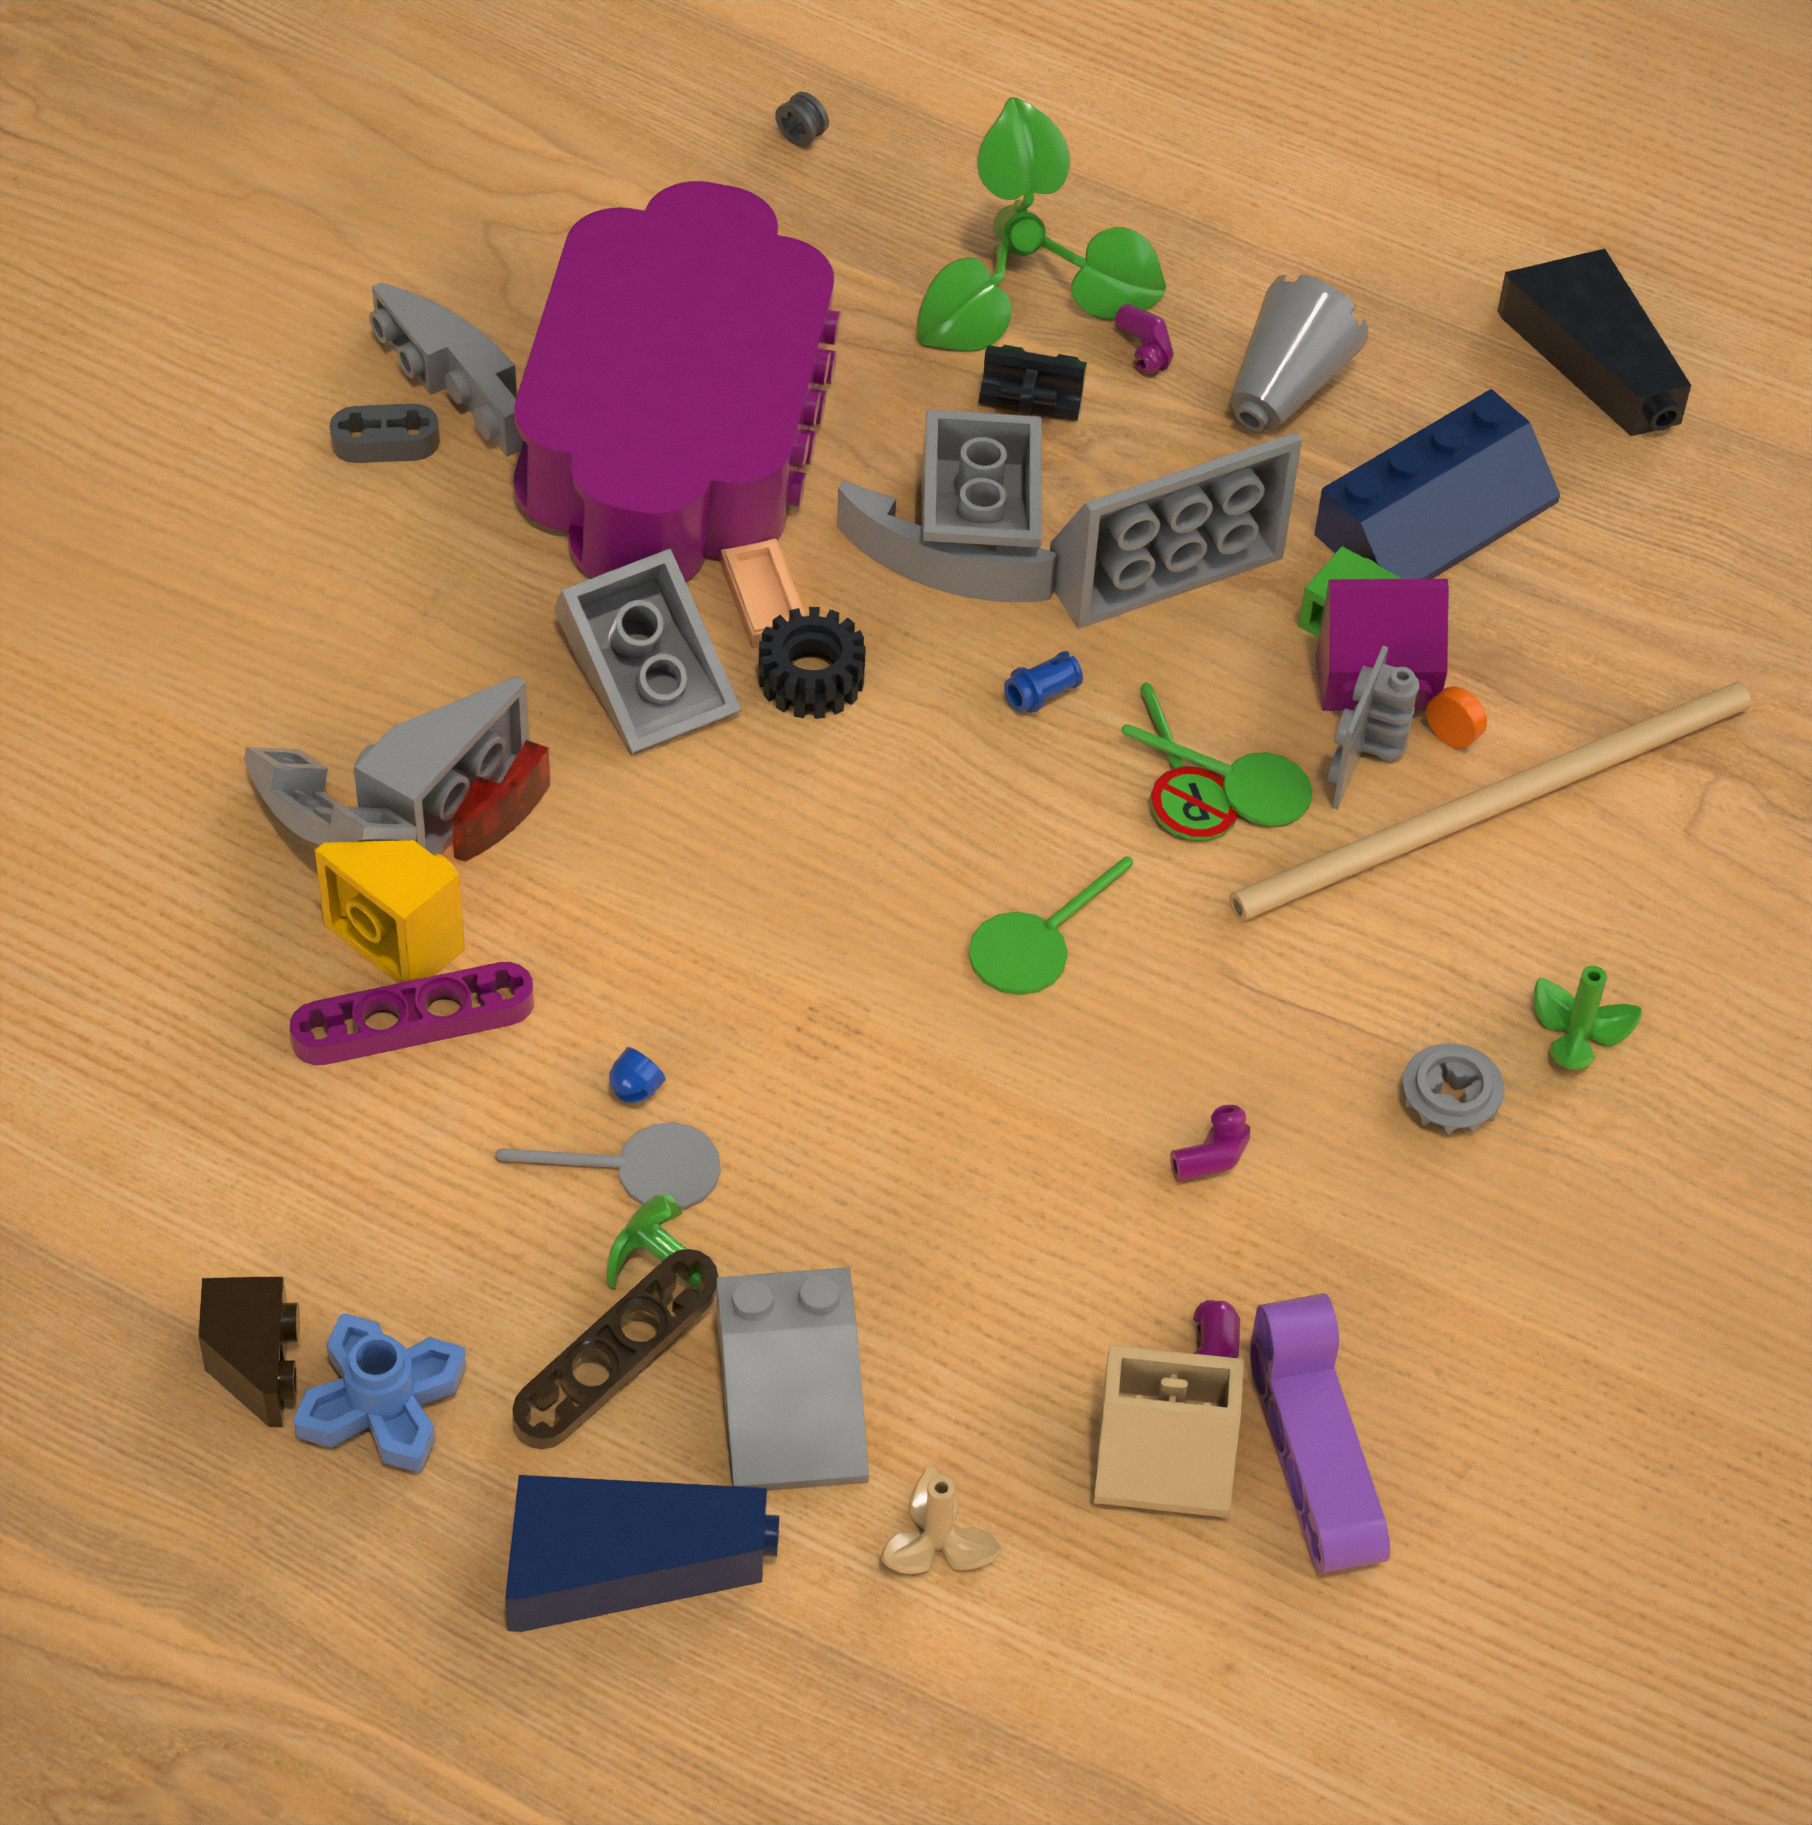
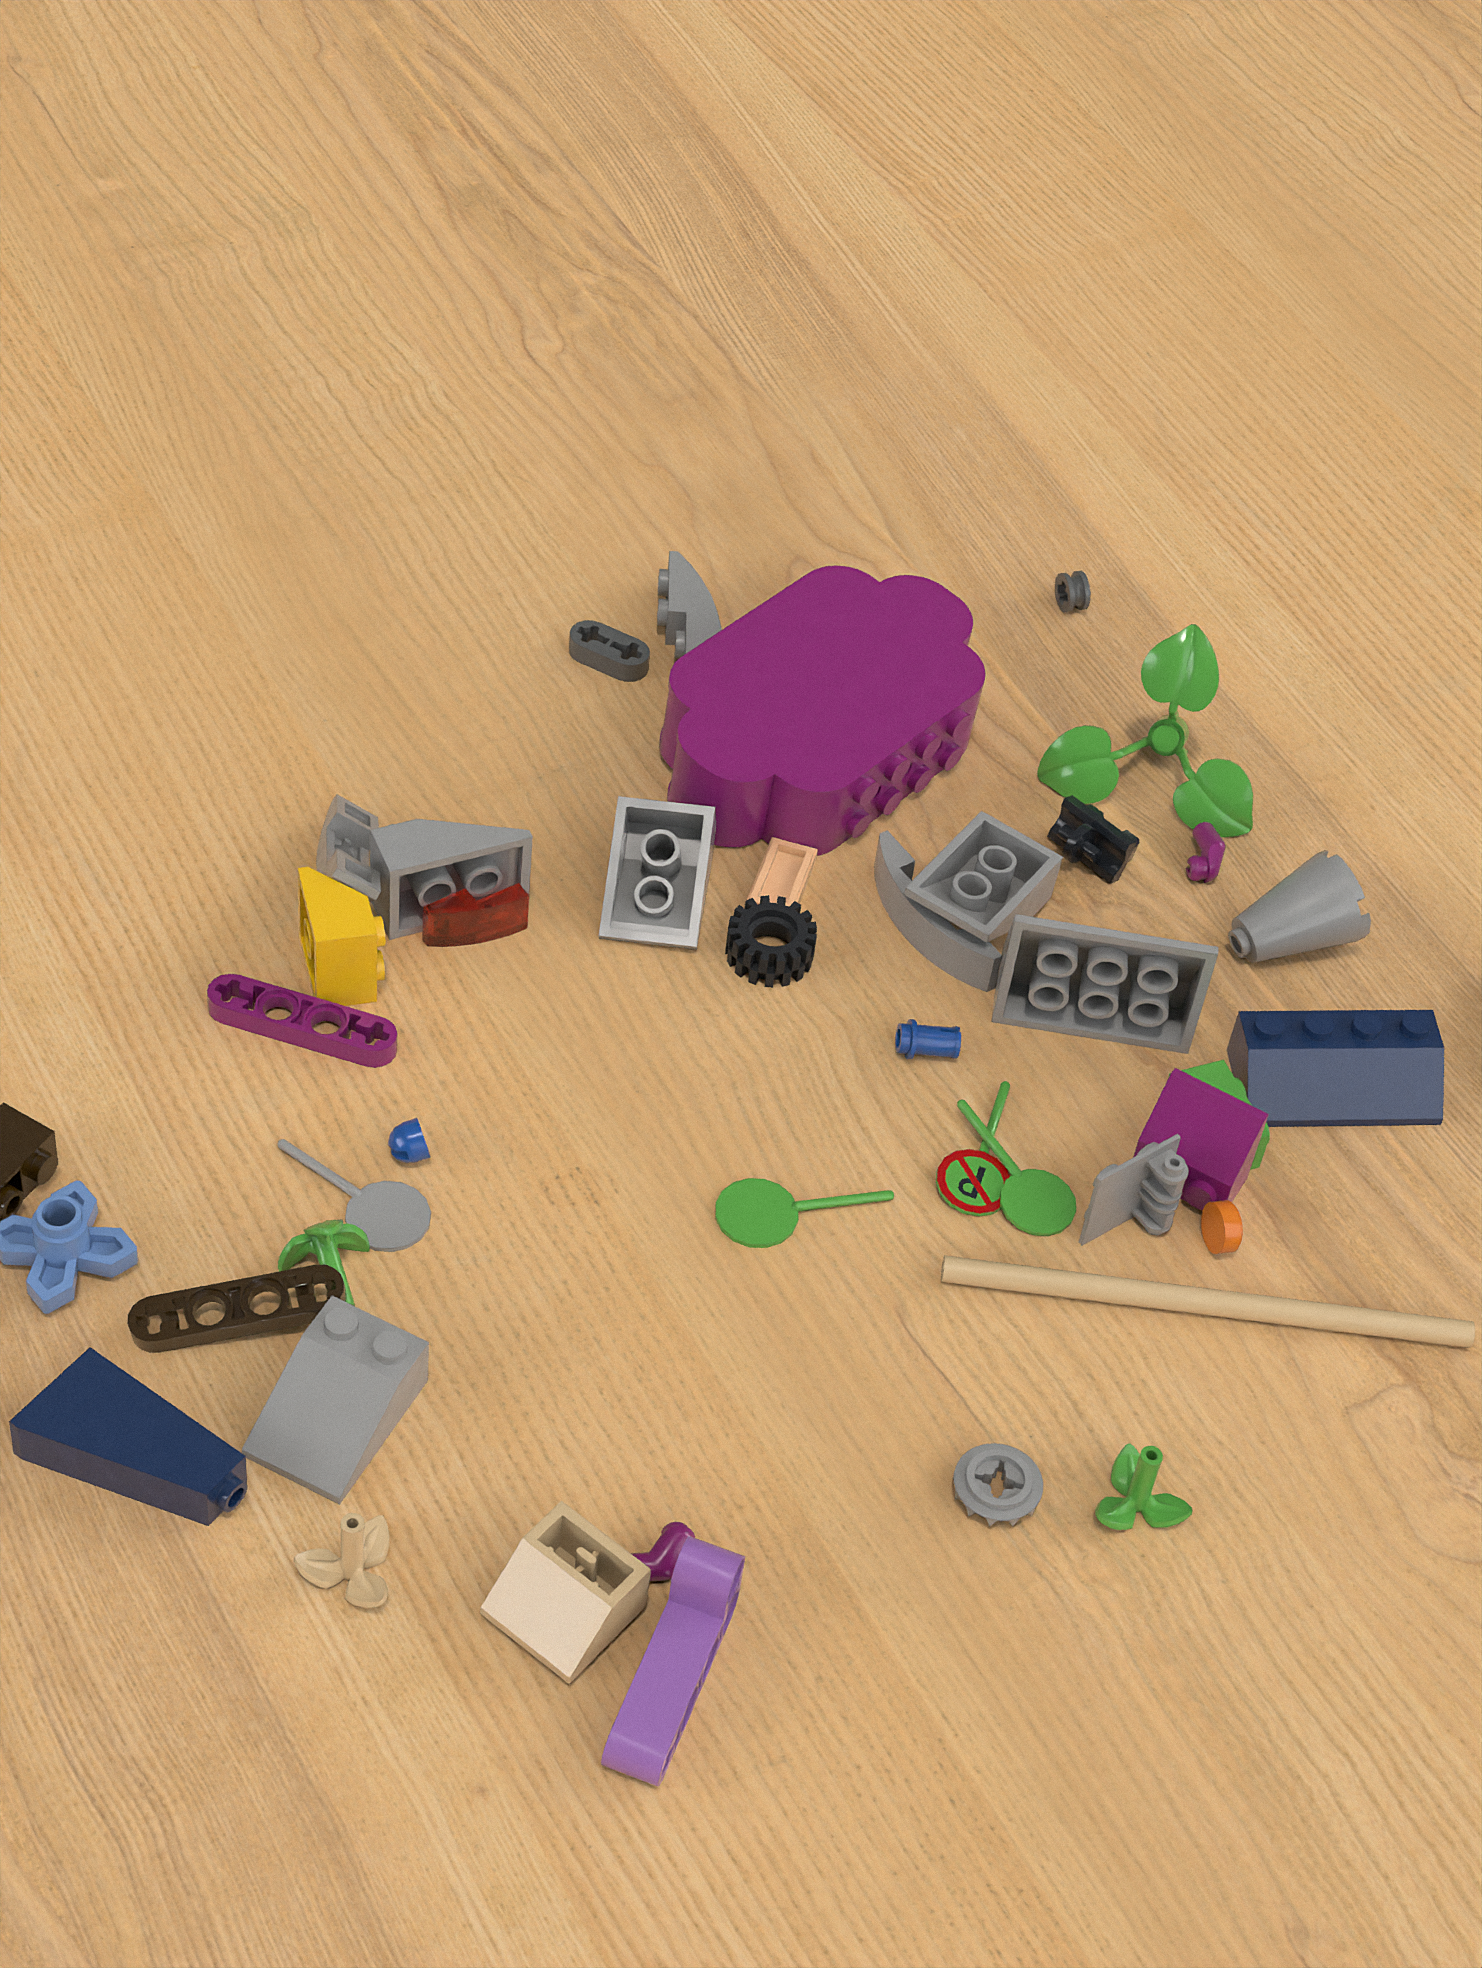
camera: 30 degrees right, 5 degrees down
magenta arm [1170,1104,1250,1182] -> none

